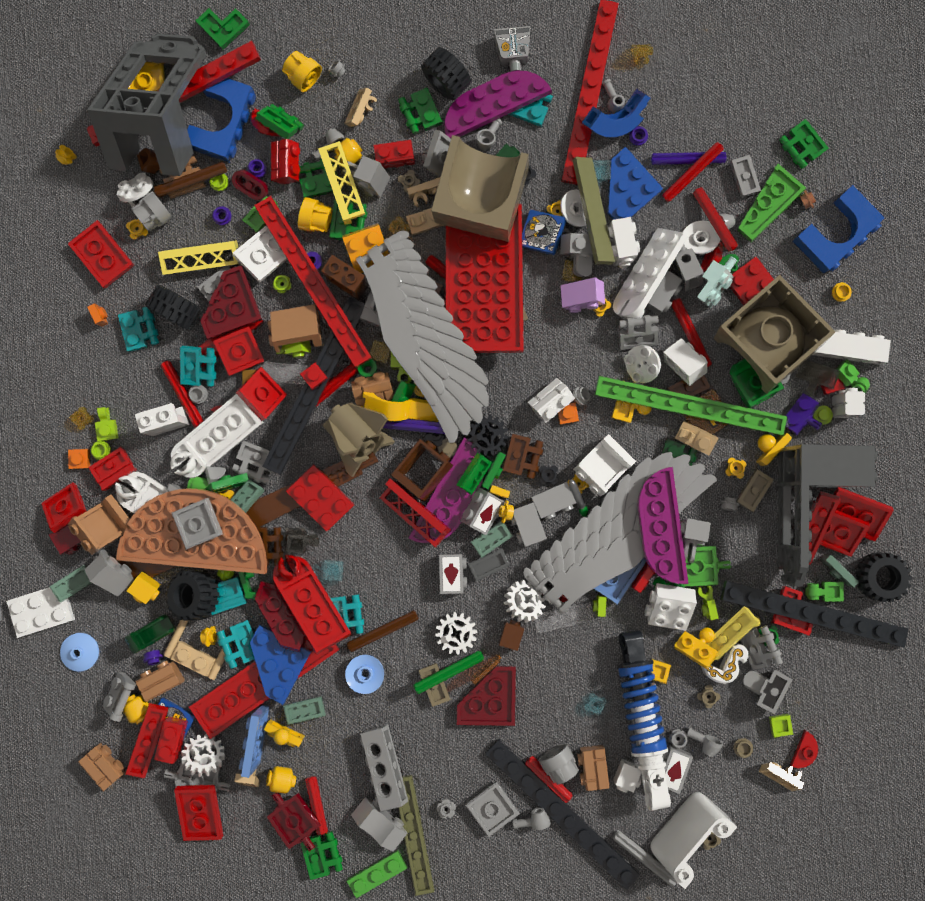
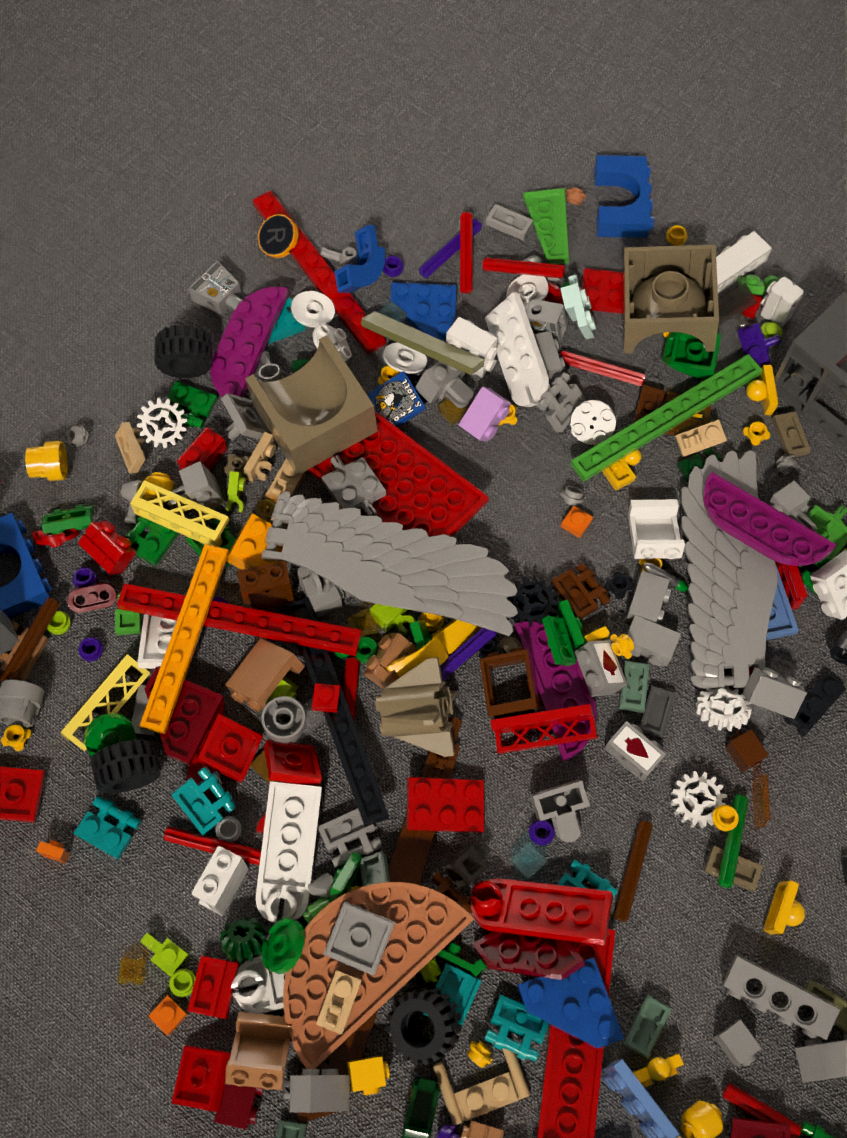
camera: 50 degrees left, 20 degrees down
lime plate [273,275,292,293] -> none
yellow piece [298,197,333,232] -> none
light blue dish [345,655,384,694] -> none
dark red plate [457,666,516,726] -> none
white brick [528,378,575,423] -> none
lime plate [592,595,606,617] -> none
clear yellow tile [631,44,653,65] -> none
white brick [664,338,708,386] -> none
green plate [779,119,829,169] -> none
none -> green tile [84,713,136,756]
none -> white gear [137,397,187,448]
none -> light orange tile [140,544,229,734]
none -> dark green gear [220,915,266,964]
none -> lime plate [226,471,246,512]
none -> black tile [258,214,299,258]
none -> light grey piece [261,696,306,743]
none -> green tile [261,918,305,975]
none -> white dish [291,291,335,328]
none -> white plate [313,323,352,362]
none -> tan plate [316,970,363,1035]
none -> light grey plate [322,455,386,516]
none -> light grey brick [529,780,590,842]
none -> dark purple plate [529,820,555,846]
none -> yellow plate [712,805,739,831]
none -> light grey brick [713,1020,762,1067]
none -> light grey brick [742,668,807,719]
none -> yellow tile [763,880,805,935]
none -> black plate [784,673,847,737]

